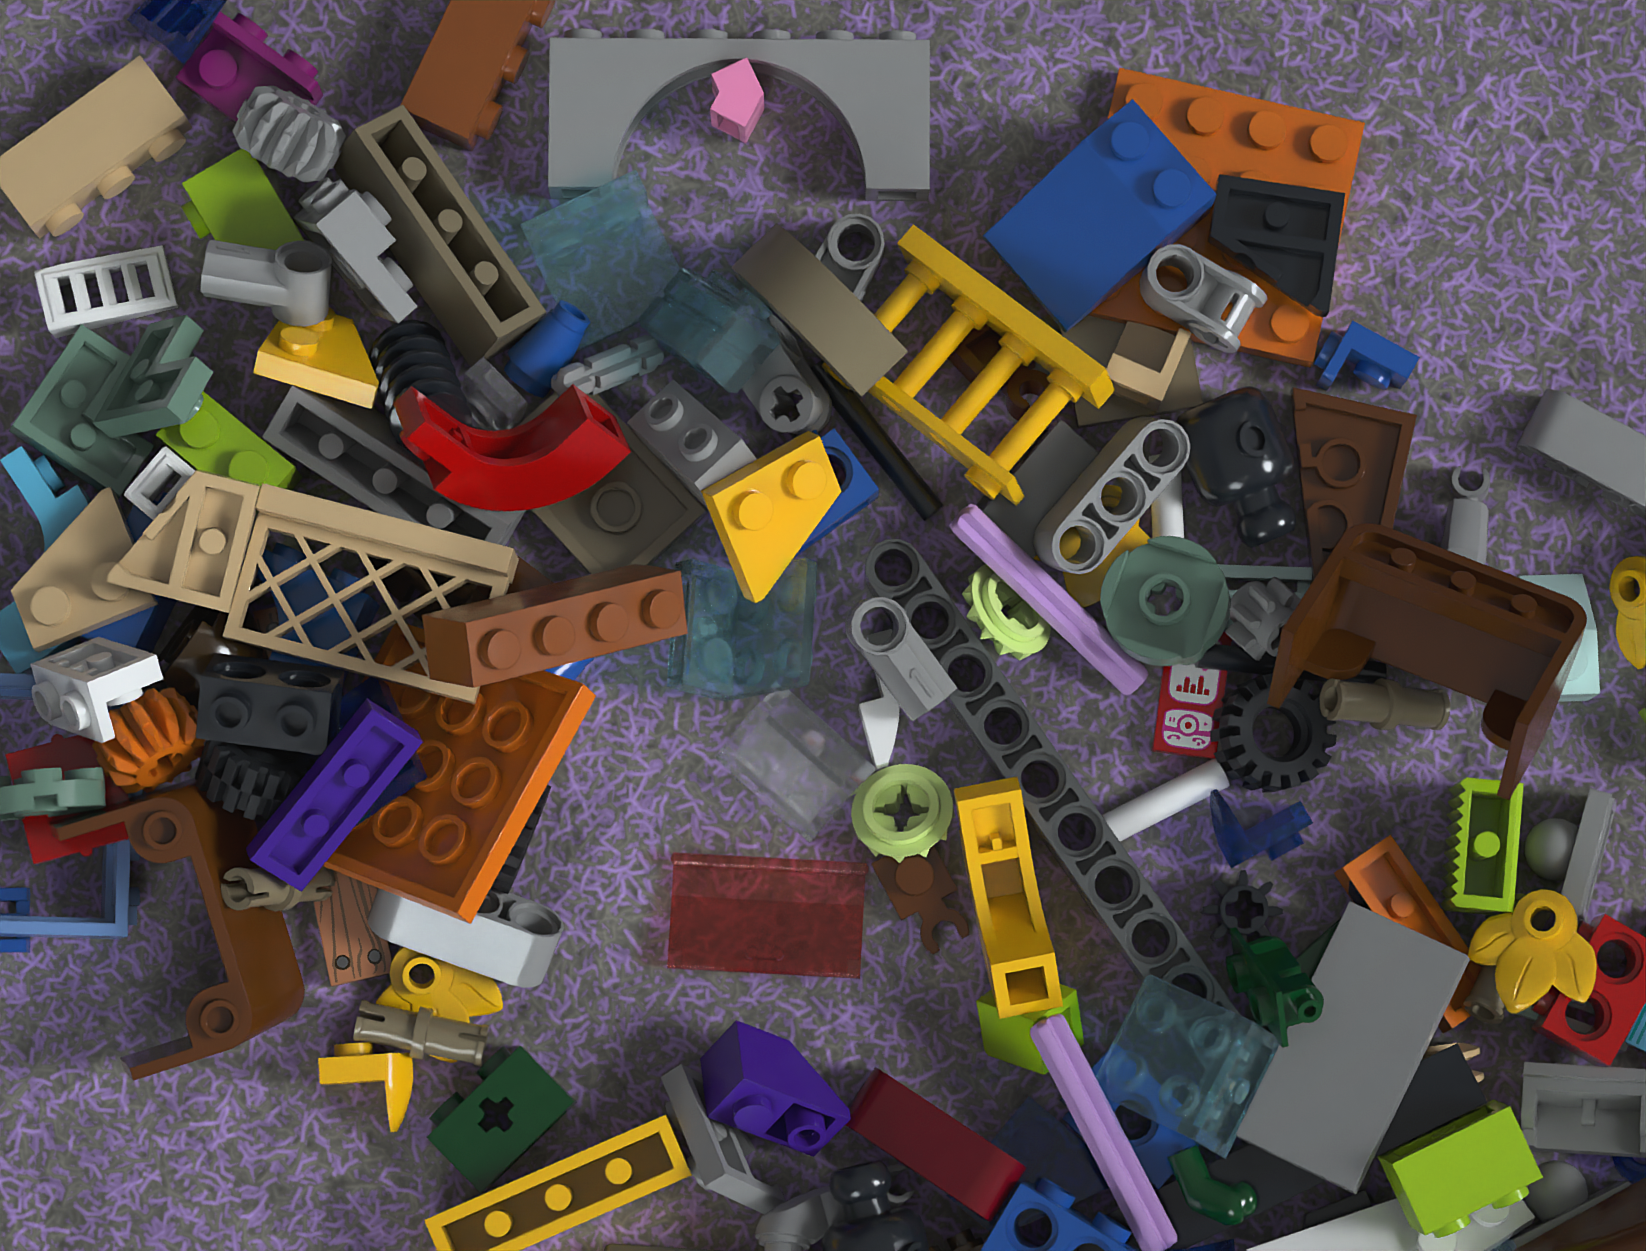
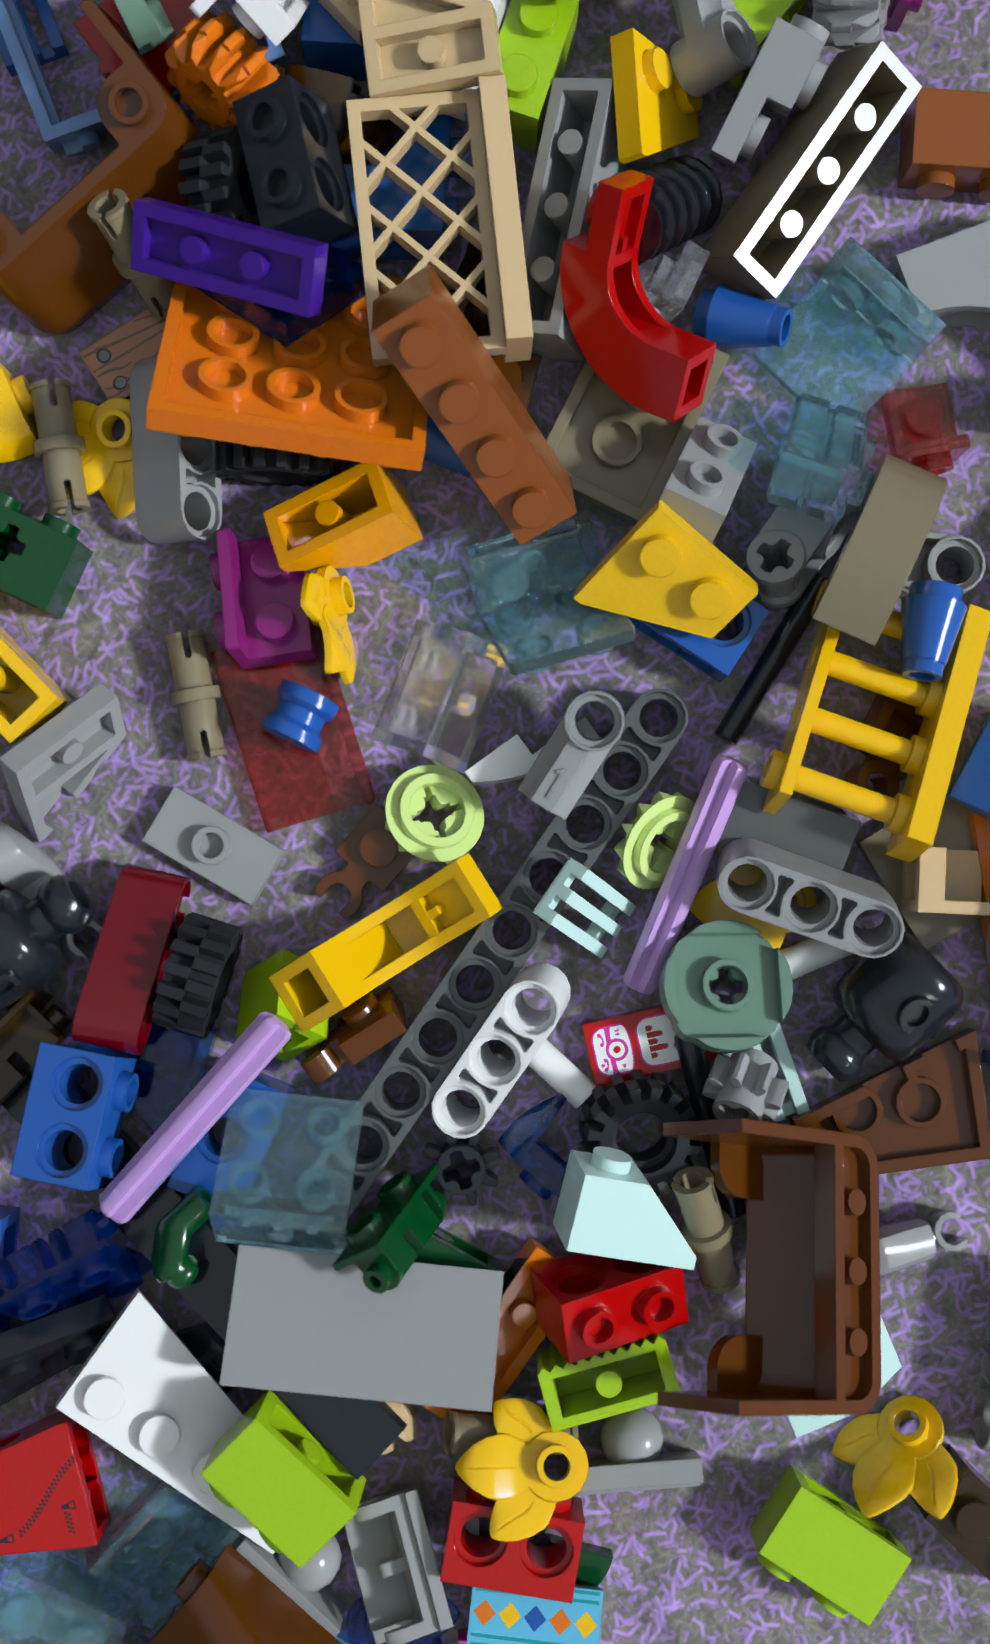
camera: 70 degrees right, 5 degrees up
light grey axle [551,335,664,397] -> none
dark purple slope [700,1020,851,1157] -> none
none -> light grey plate [142,786,286,905]
none -> black tyre [152,912,243,1039]
none -> dark tan pin [163,629,228,762]
none -> magenta bracket [209,528,318,670]
none -> blue wheel [259,679,339,754]
none -> light orange slope [263,463,423,572]
none -> yellow plate [300,565,357,685]
none -> reddish brown plate [300,986,407,1084]
none -> white beam [432,963,571,1139]
none -> red brick [530,1253,689,1364]
none -> light aqua tile [533,858,637,958]
none -> light aqua slope [553,1146,697,1270]
none -> clear red bracket [880,382,971,475]
none -> blue cone [901,580,967,682]

